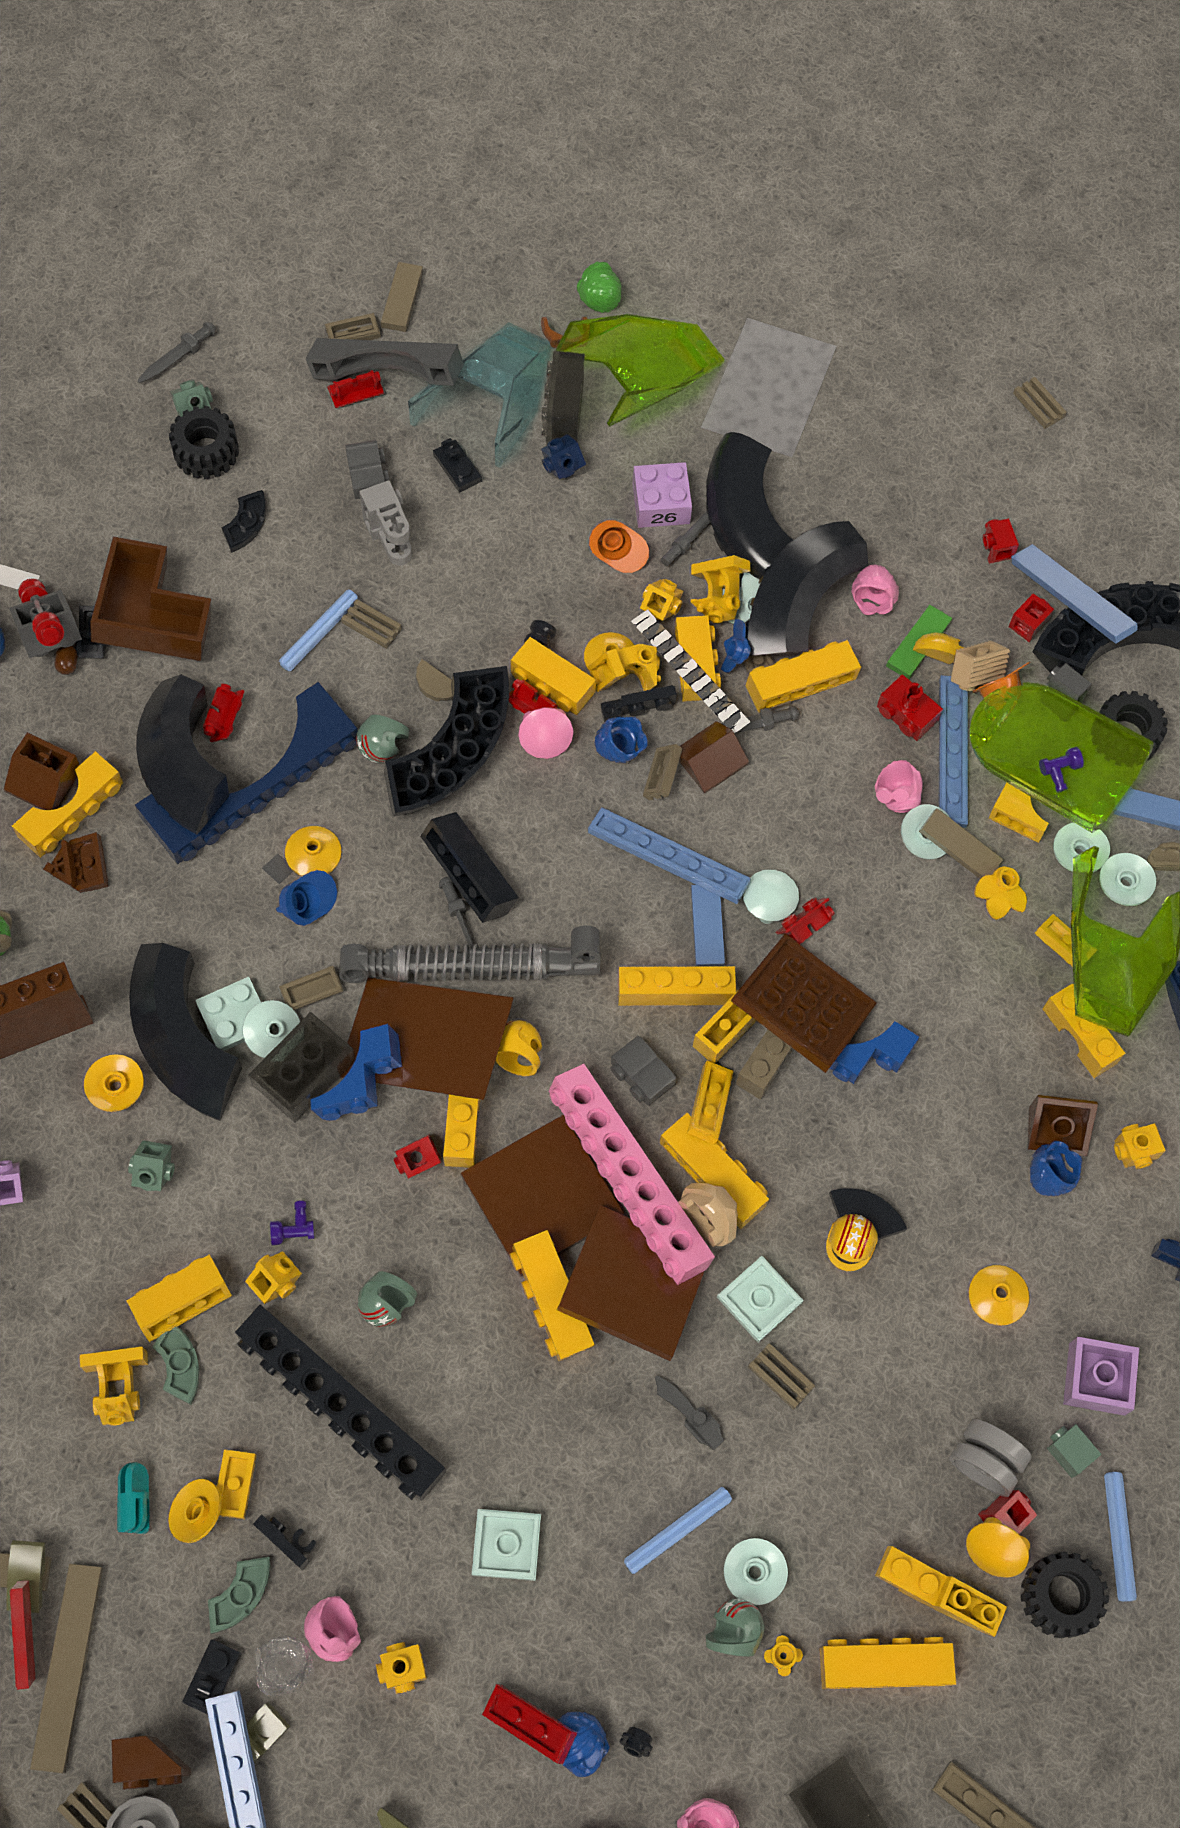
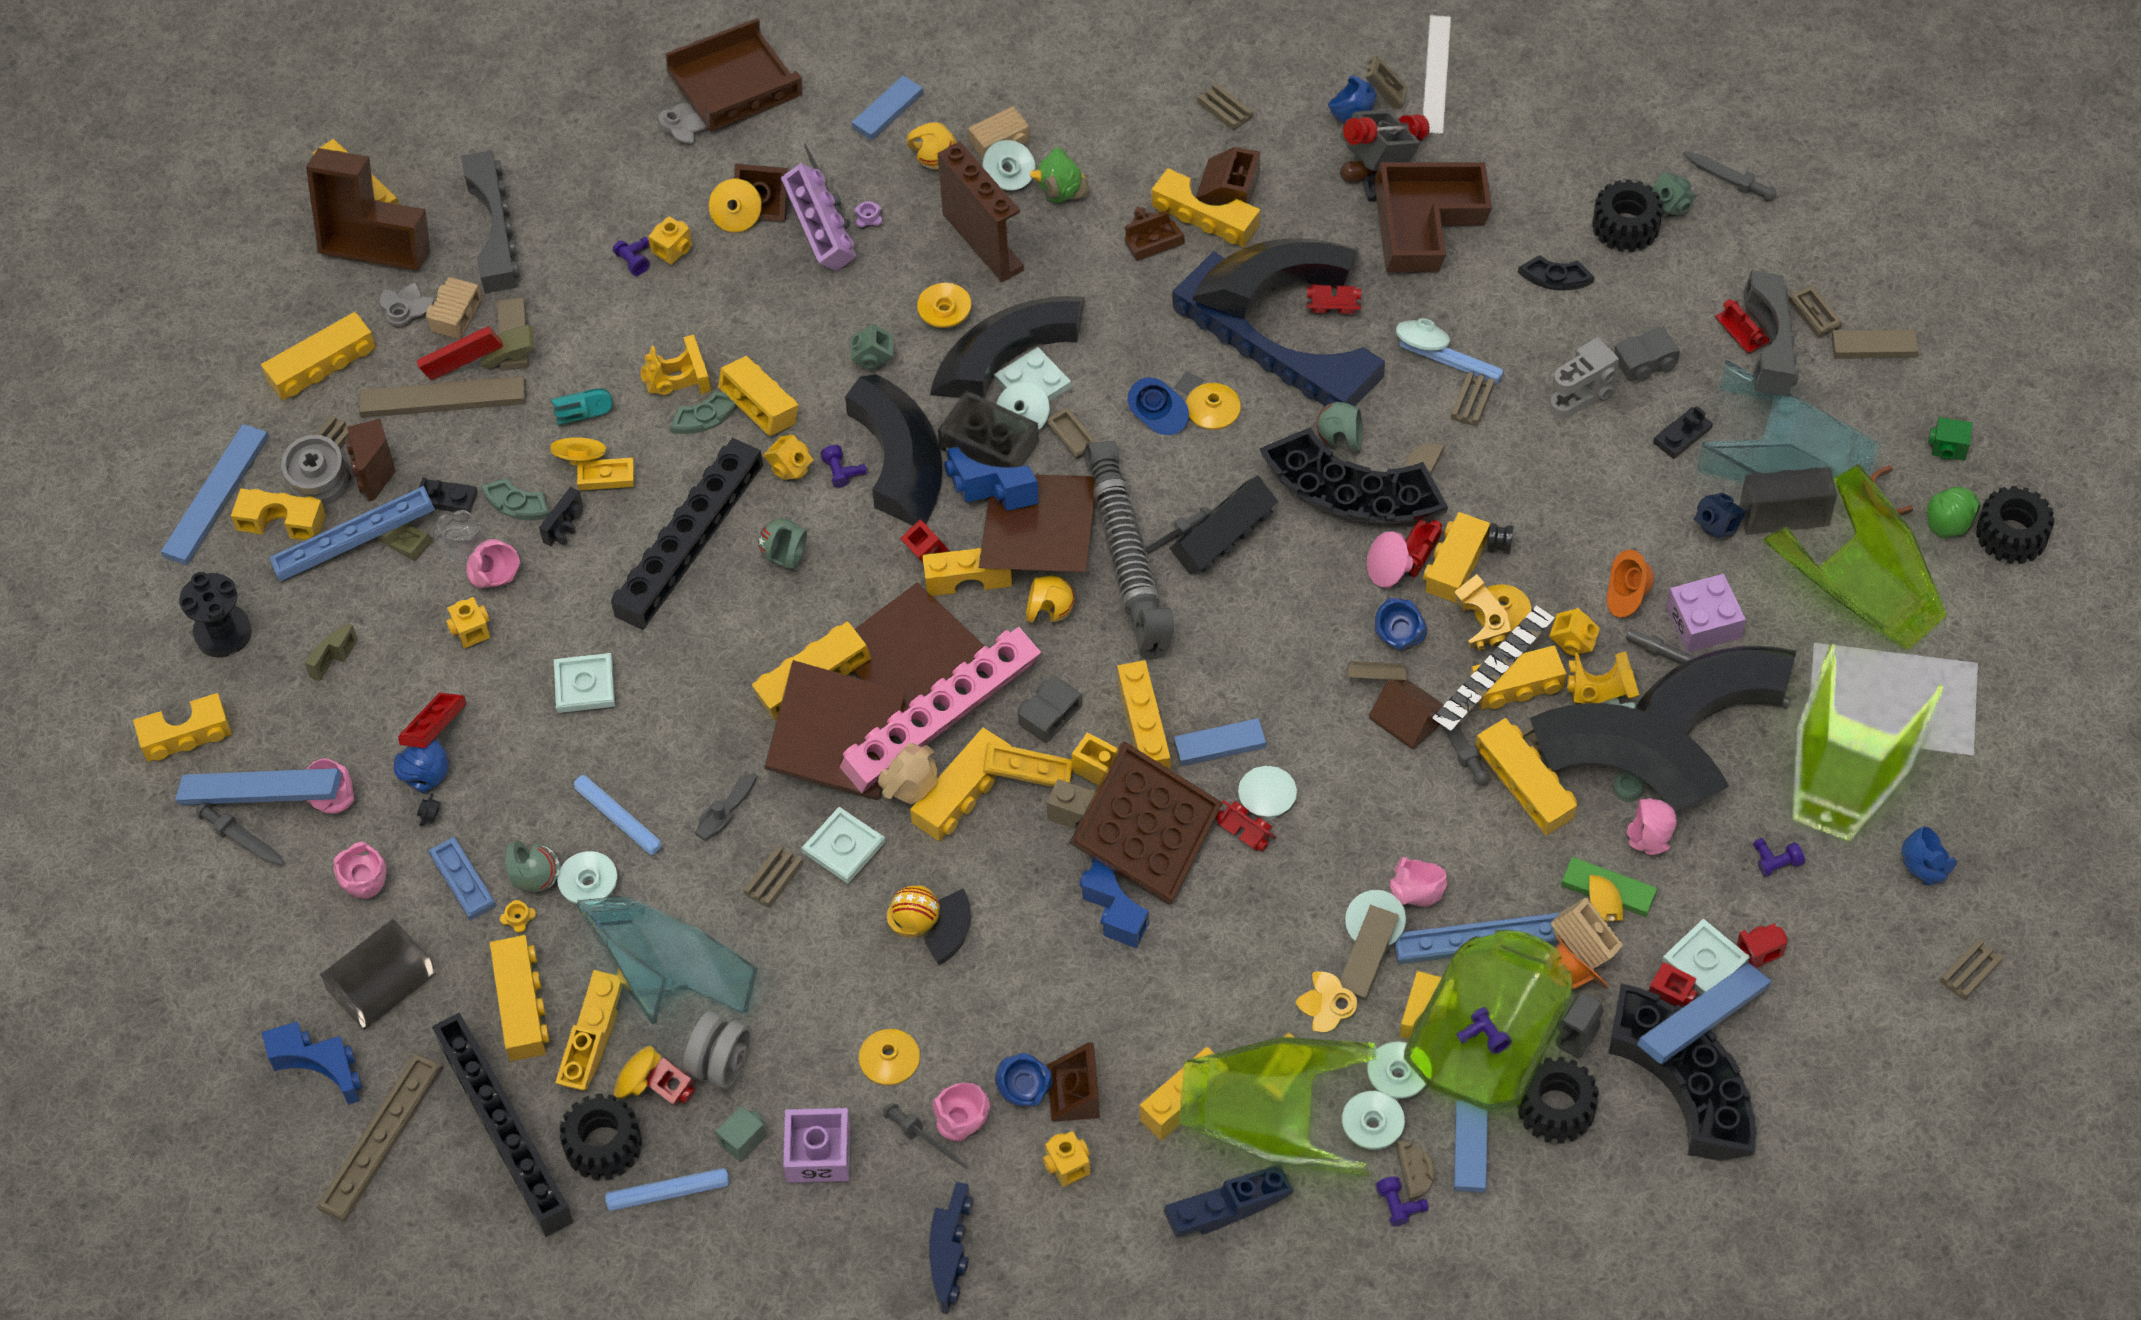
camera: 85 degrees right, 10 degrees down
medium blue tile [588,807,751,904] -> none
black hinge [600,685,677,722] -> none
blue plate [721,619,750,673] -> none
red brick [877,674,943,741] -> none
none -> medium blue tile [428,837,496,921]
none -> black brick [432,1012,573,1237]
none -> clear light blue windscreen [576,896,758,1024]
none -> black brick [845,374,942,526]
none -> dark grey sword [883,1103,968,1169]
none -> bright pink hair [932,1083,990,1142]
none -> light aqua dish [1396,318,1450,350]
none -> sand green tile [1613,771,1644,802]
none -> light aqua plate [1662,919,1750,995]
none -> dark purple piece [1753,838,1805,877]
none -> clear neon green windscreen [1792,644,1944,842]
none -> blue hair [1901,826,1957,886]
none -> green brick [1928,417,1973,461]
none -> black tyre [1976,486,2055,564]

